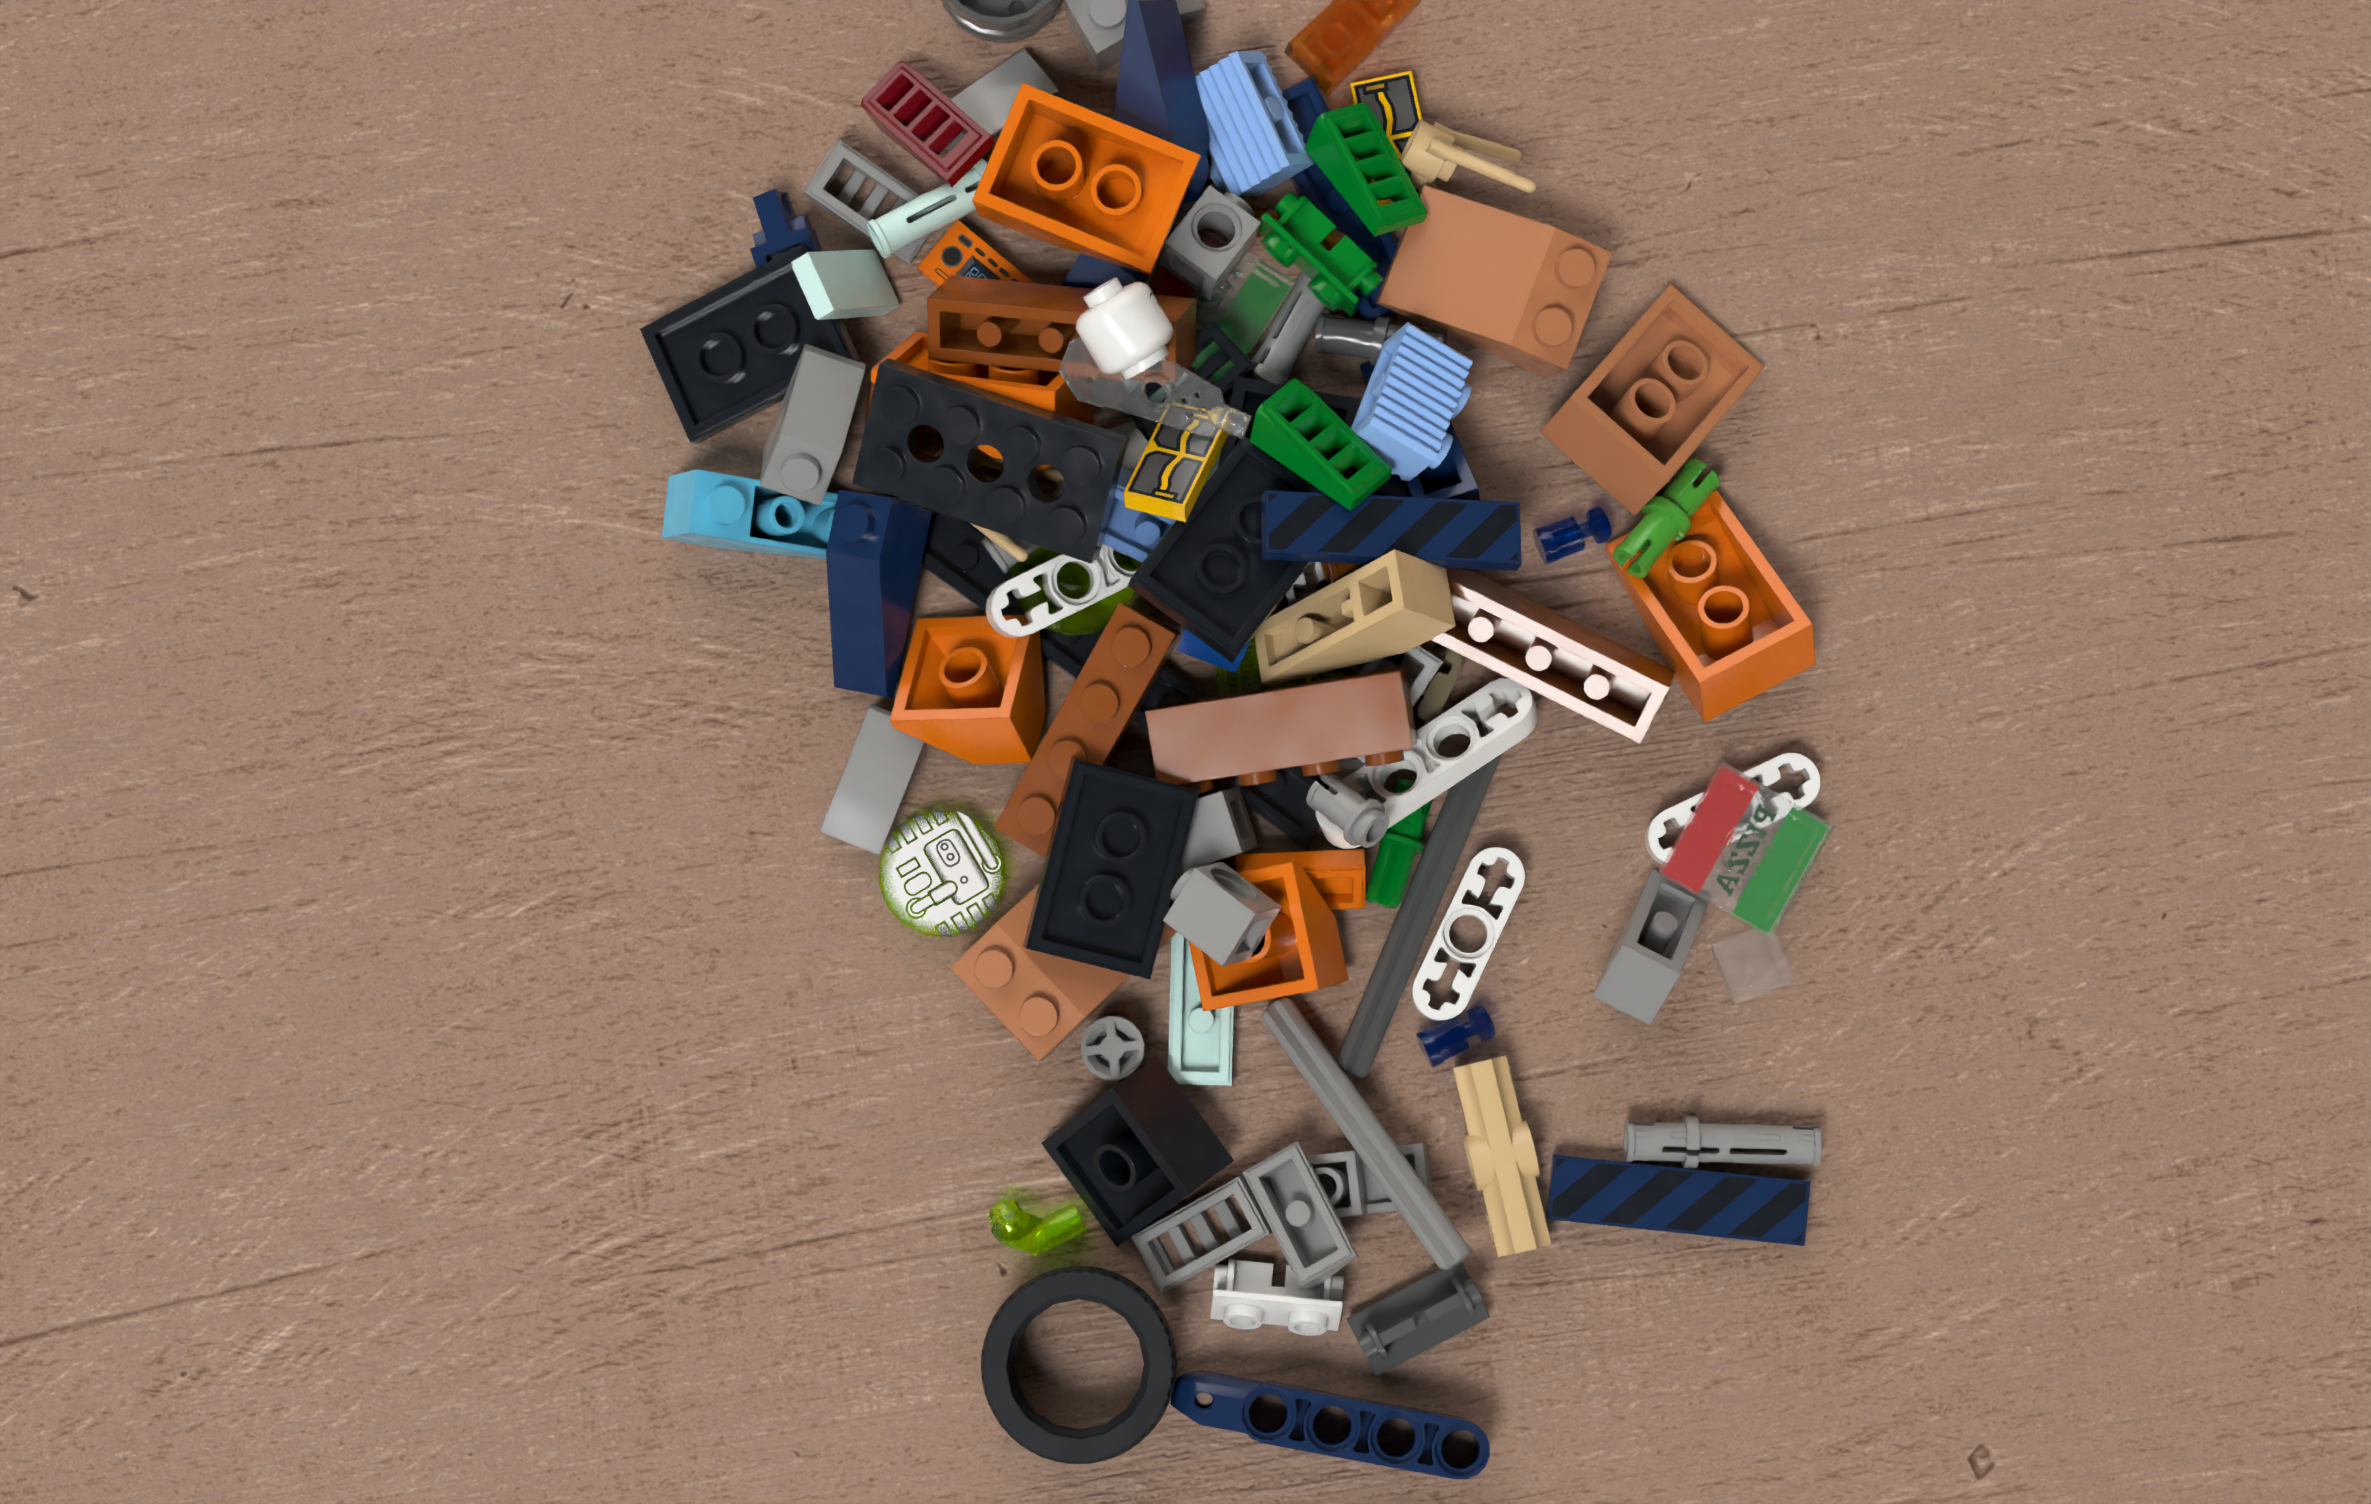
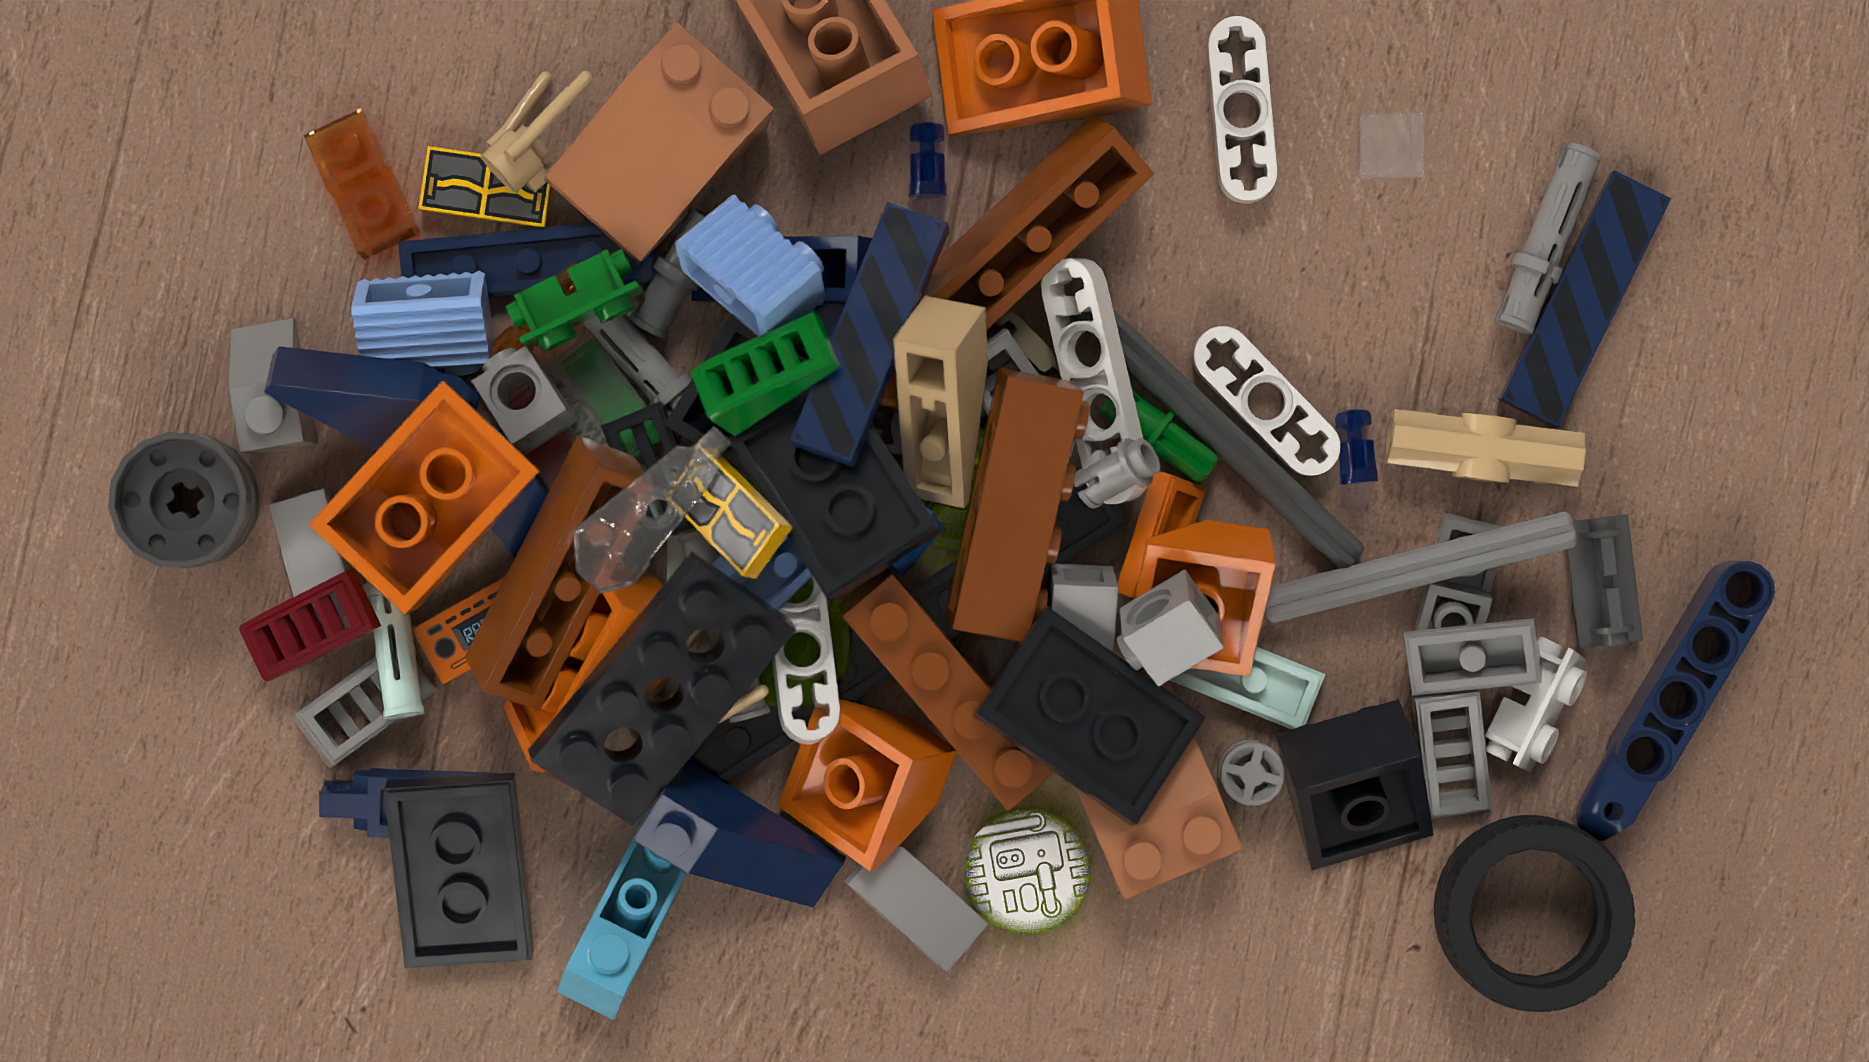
camera: 65 degrees left, 5 degrees up
light grey slope [760,344,866,506] -> none
light aqua tile [791,249,900,320] -> none
clear neon green arm [988,1199,1087,1255] -> none
white head [1076,277,1173,380] -> none
green slope [1304,102,1428,237] -> none
light grey slope [1593,869,1710,1025] -> none
bright green pin [1613,459,1720,578] -> none
clear tile [1657,762,1835,938] -> none

